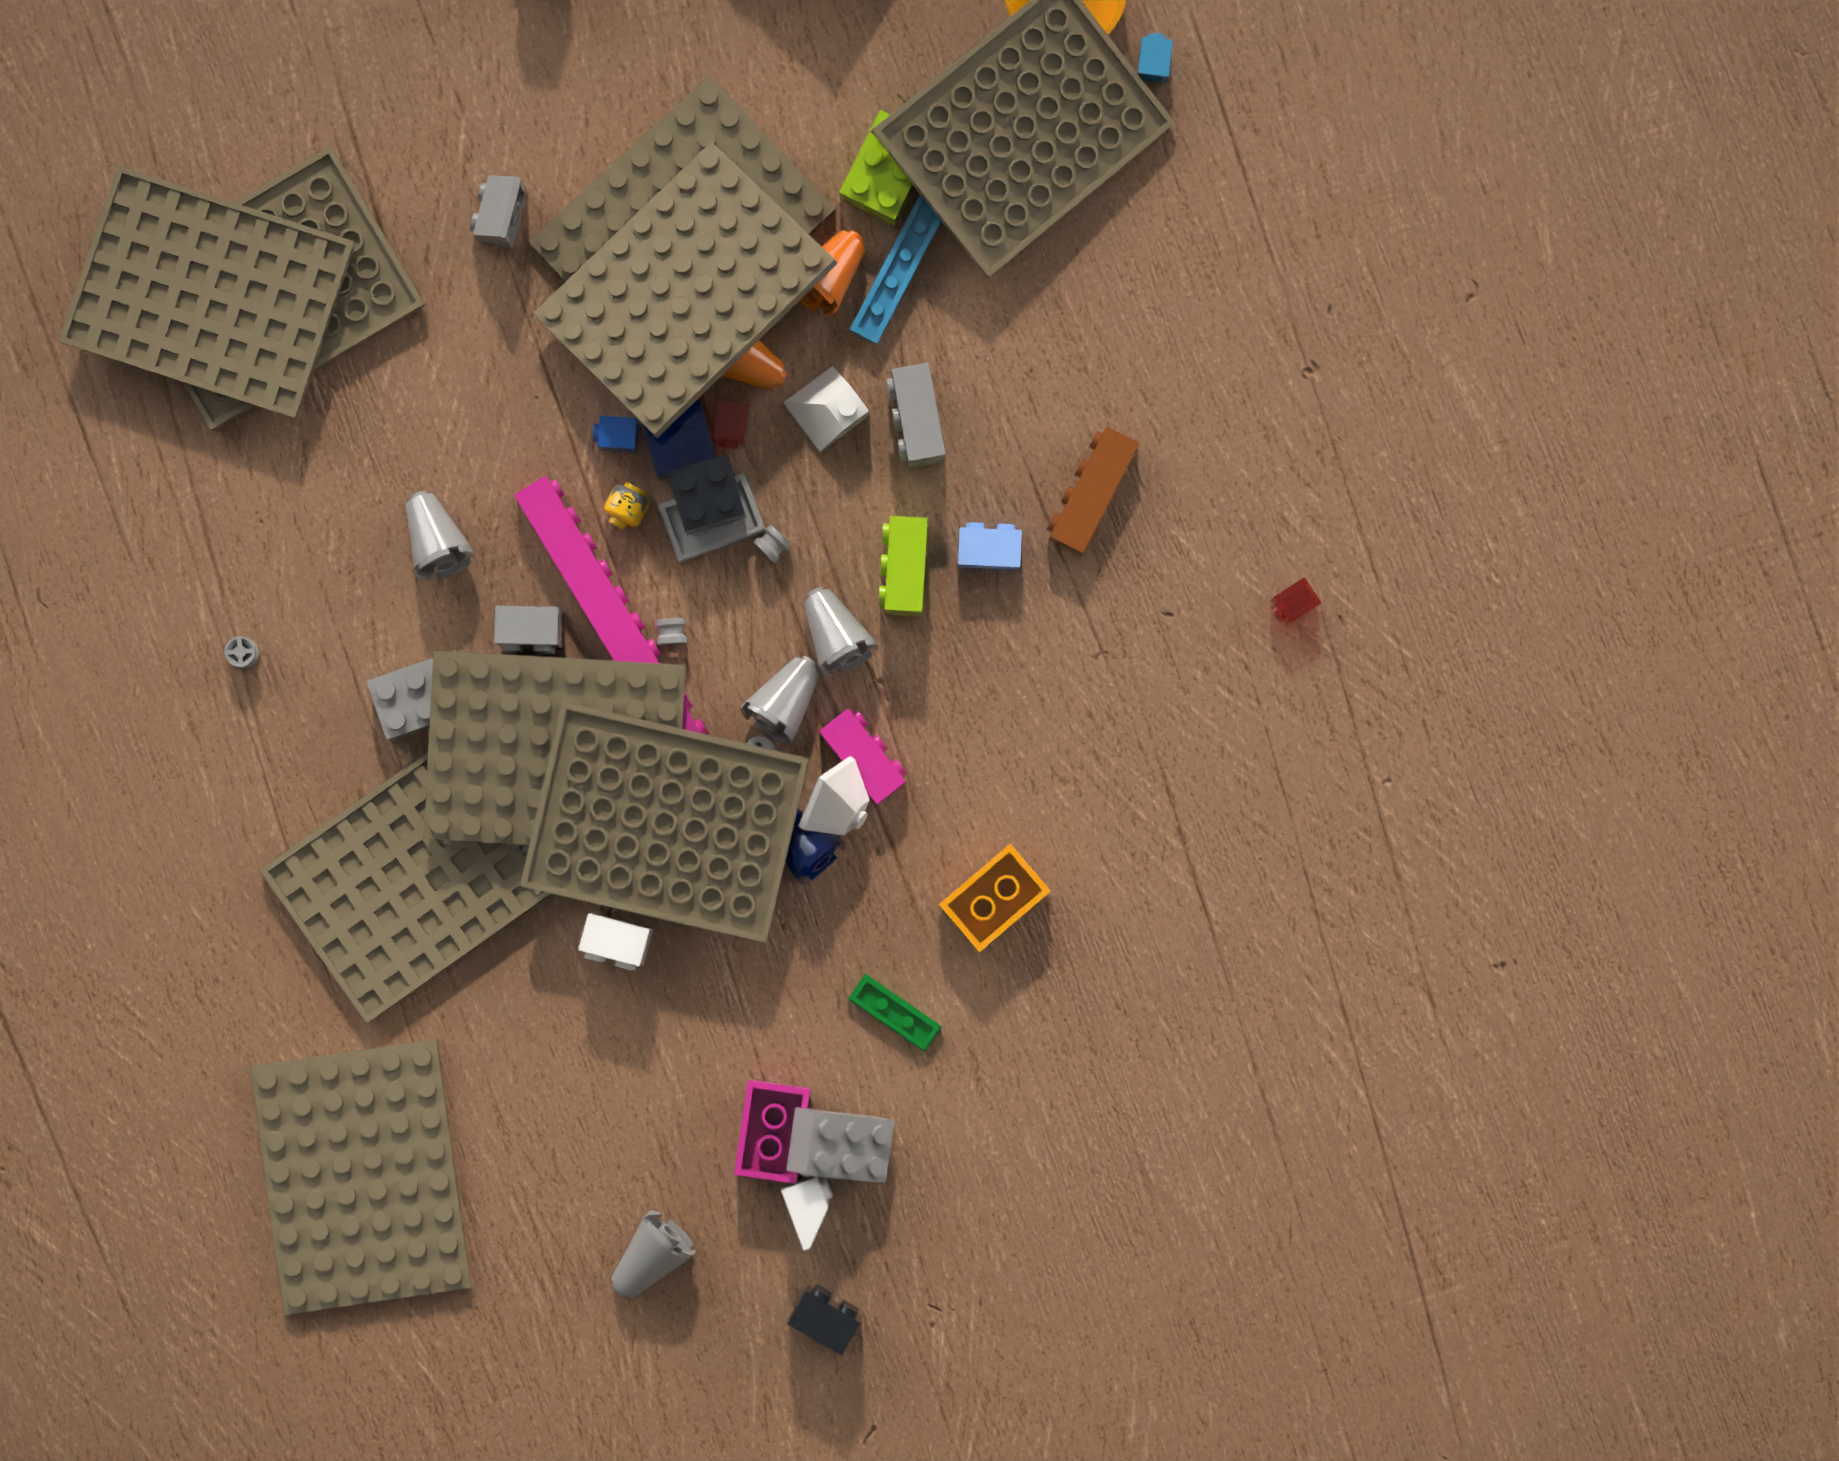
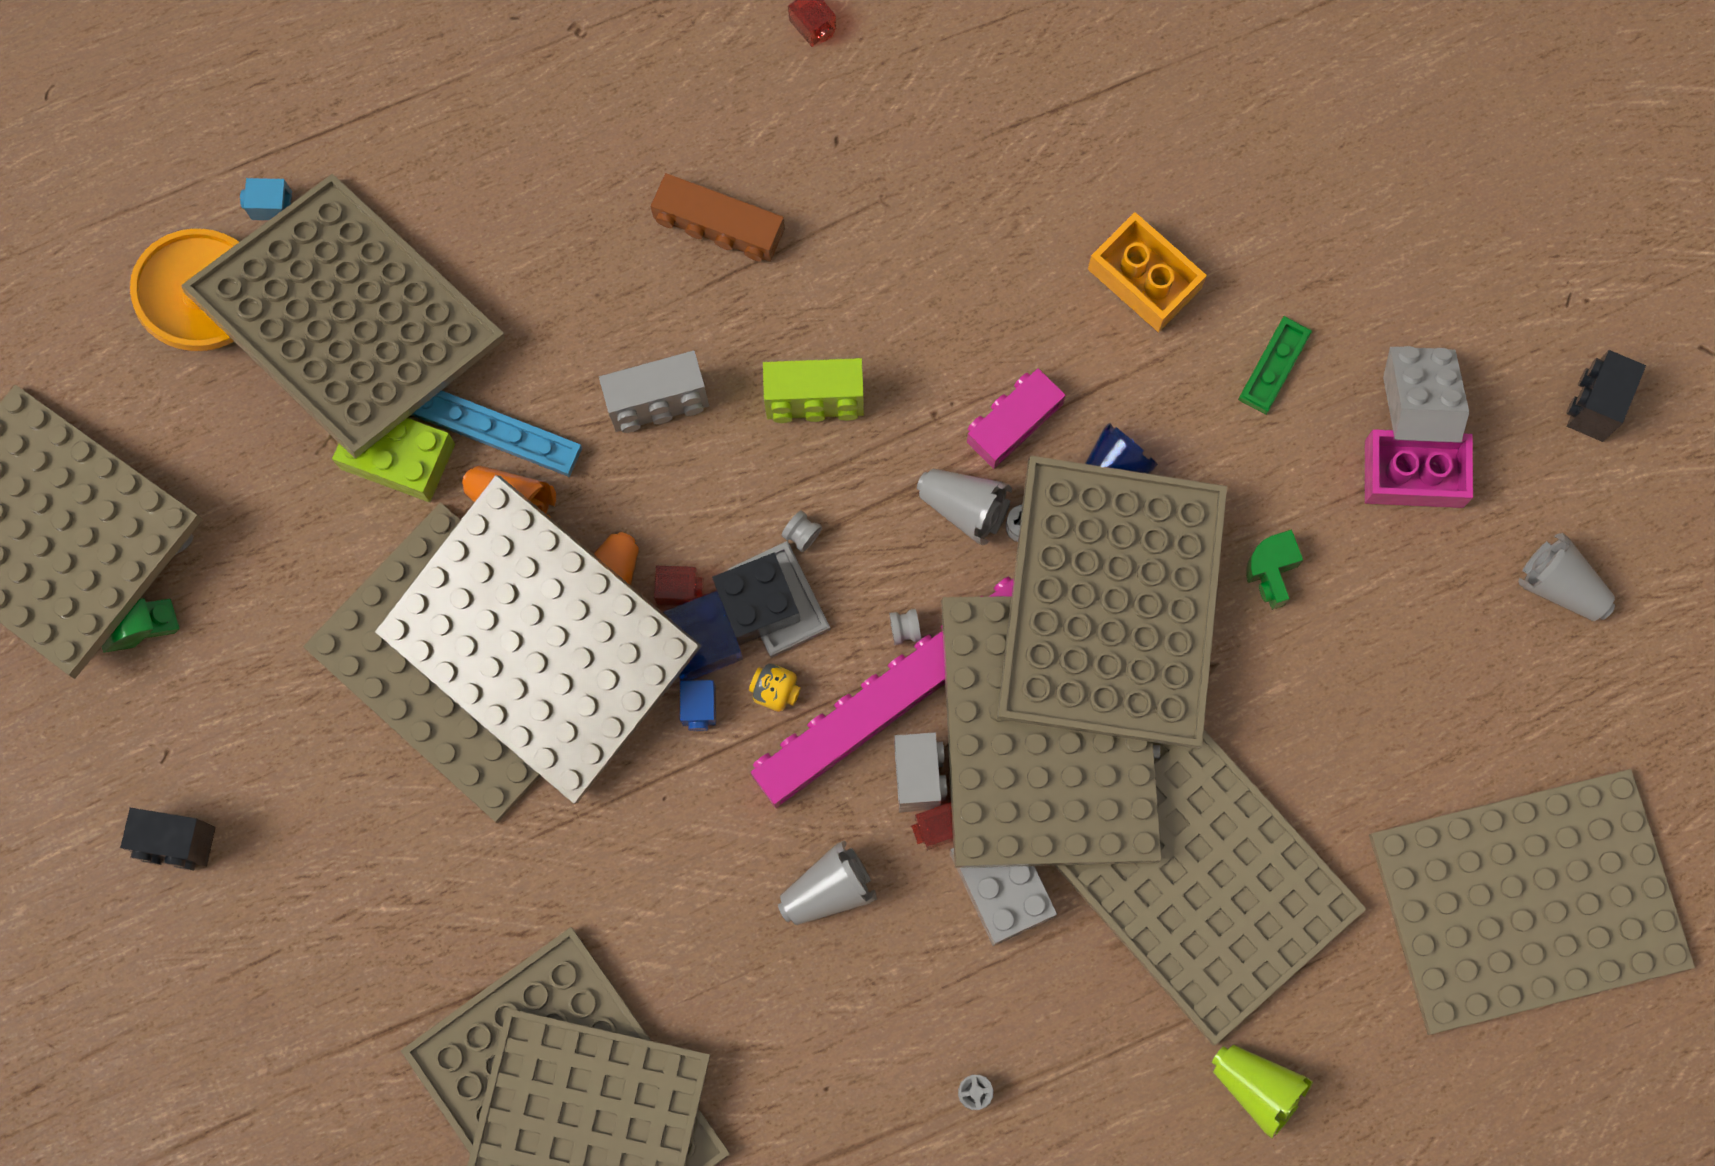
camera: 90 degrees left, 10 degrees down
light grey slope [470,175,528,249] -> none
white brick [578,913,654,971] -> none
white slope [782,1176,833,1250] -> none
white slope [783,366,870,452] -> none
white slope [798,756,870,835] -> none
light grey cone [804,587,878,677] -> none
light blue brick [958,522,1022,570] -> none
none -> clear red brick [911,802,953,851]
none -> lime cone [1212,1045,1313,1139]
none -> green brick [1246,529,1303,610]

